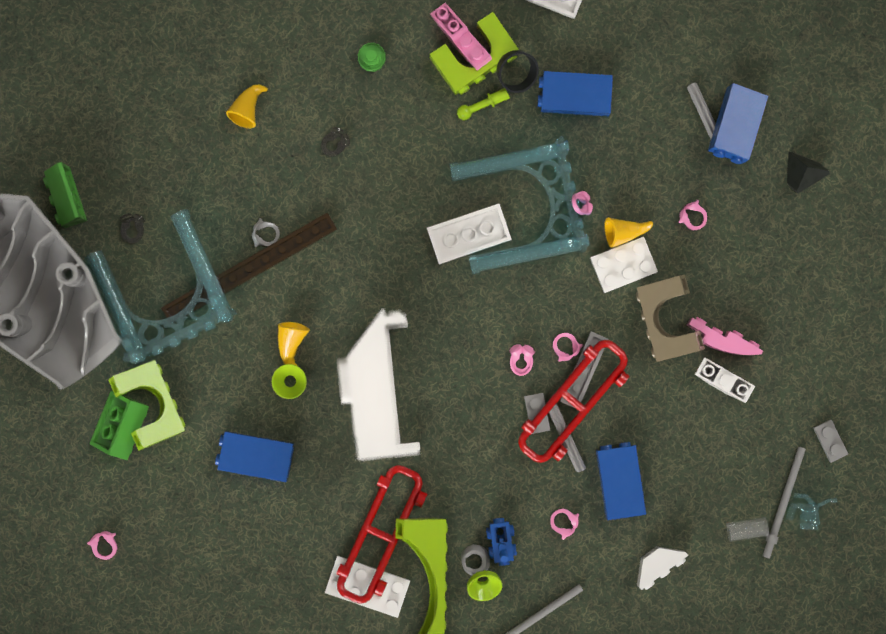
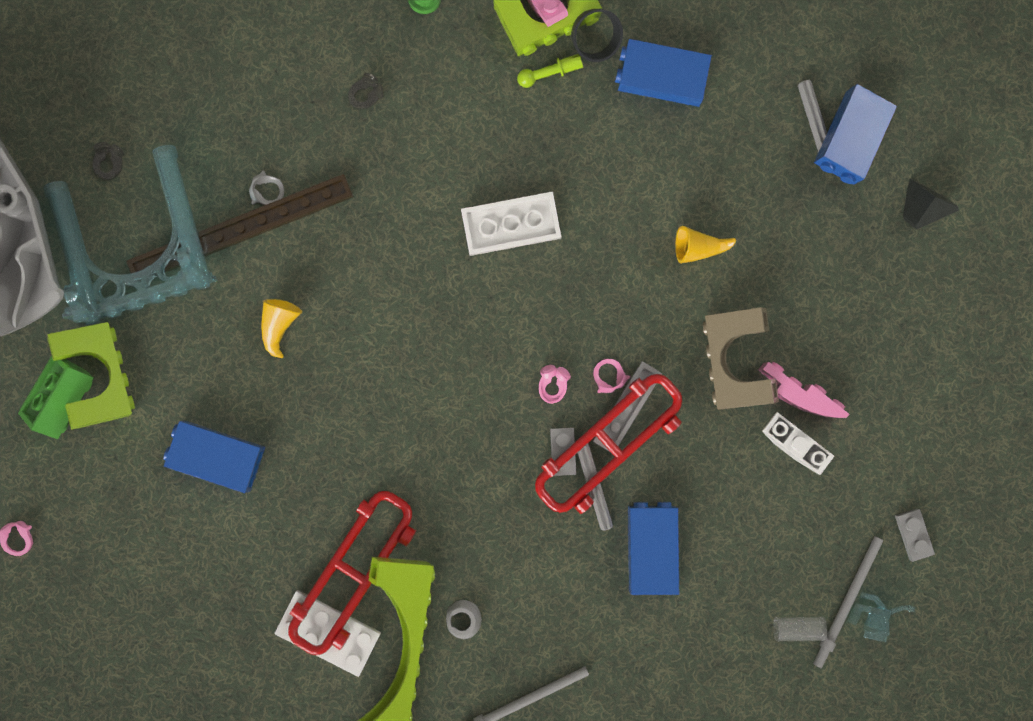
camera: 10 degrees right, 0 degrees up
bright green slope [43,162,87,228] -> none
yellow hat [226,85,268,128] -> none
lime piece [272,364,307,399] -> none
white panel [338,308,420,460] -> none
clear light blue arch [449,136,590,275] -> none
lime piece [467,570,502,601] -> none
blue brick [486,518,517,566] -> none
bright pink piece [550,509,579,540] -> none
bright pink piece [572,191,593,215] -> none
white plate [590,237,658,293] -> none
white slope [637,546,688,590] -> none
bright pink piece [679,200,707,230] -> none

